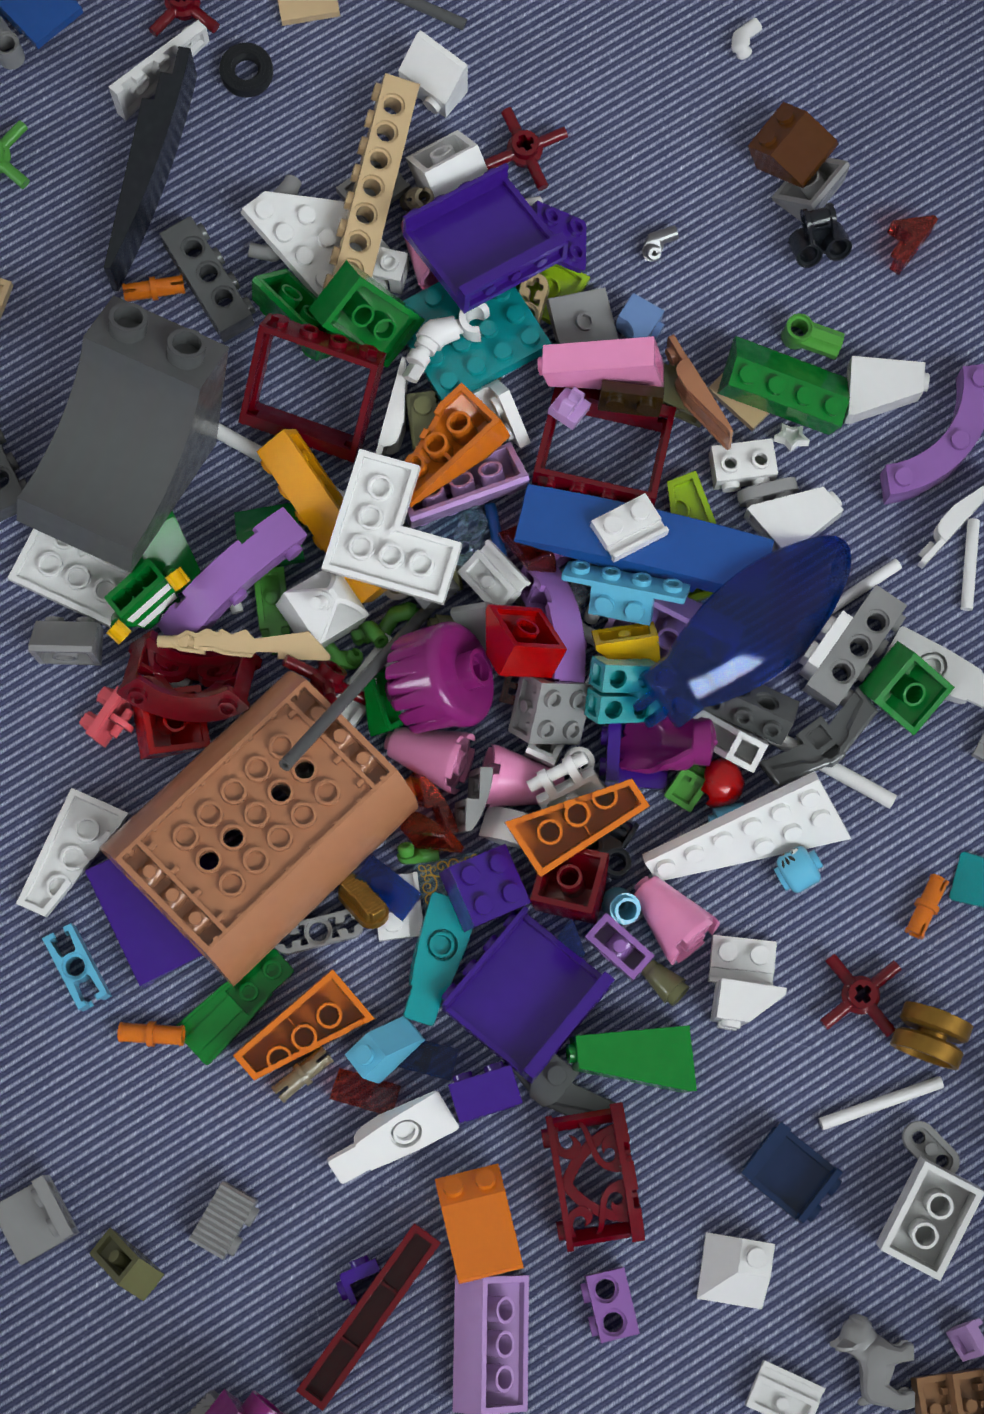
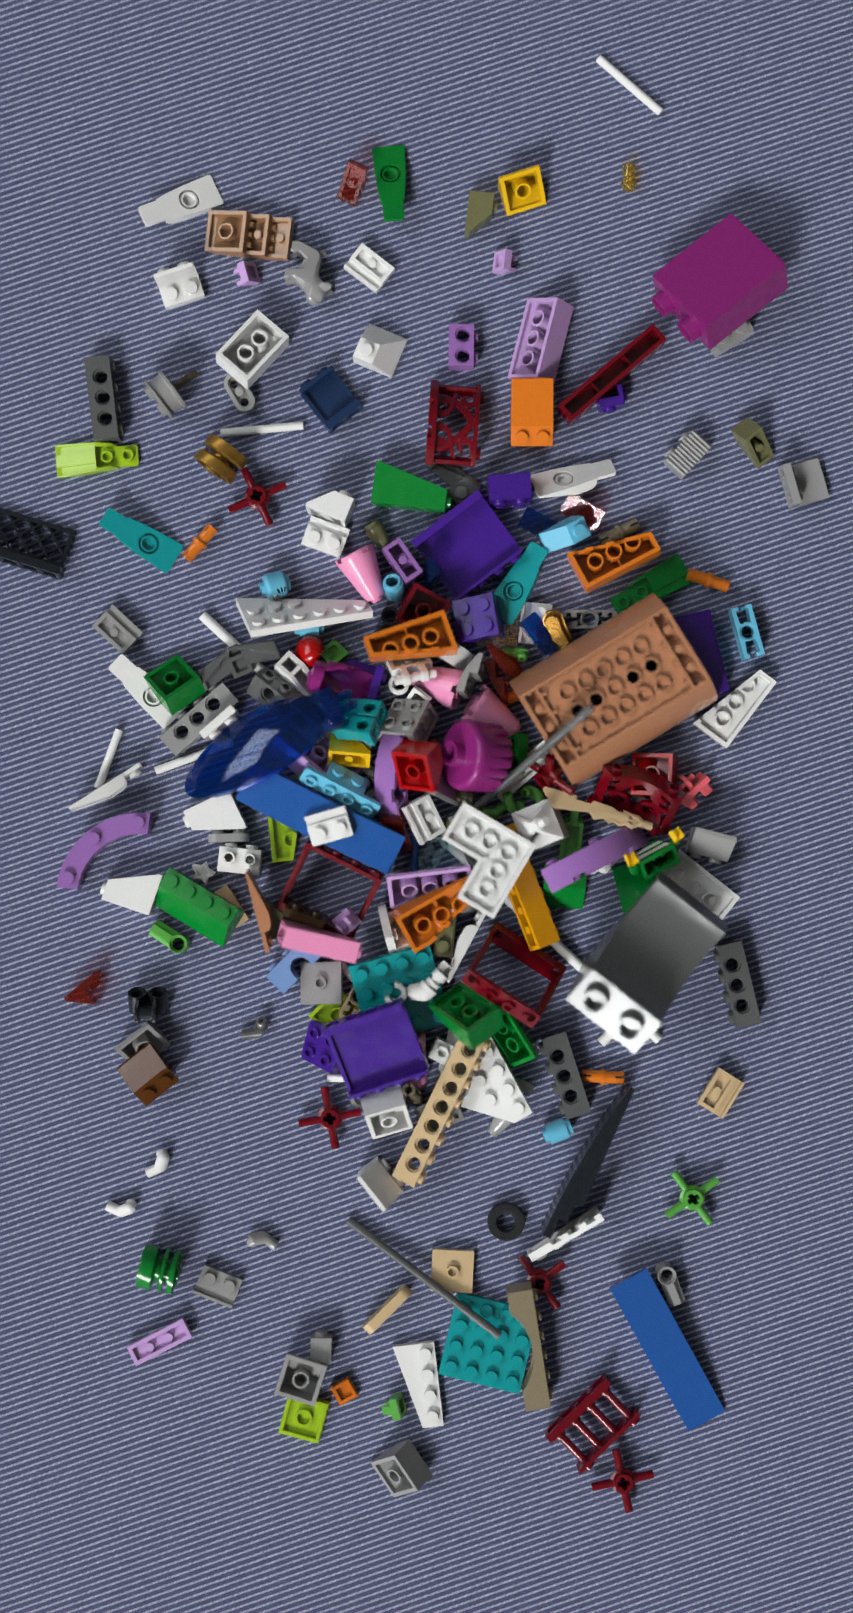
camera: 170 degrees left, 10 degrees up
none -> medium azure brick [542,1118,574,1145]

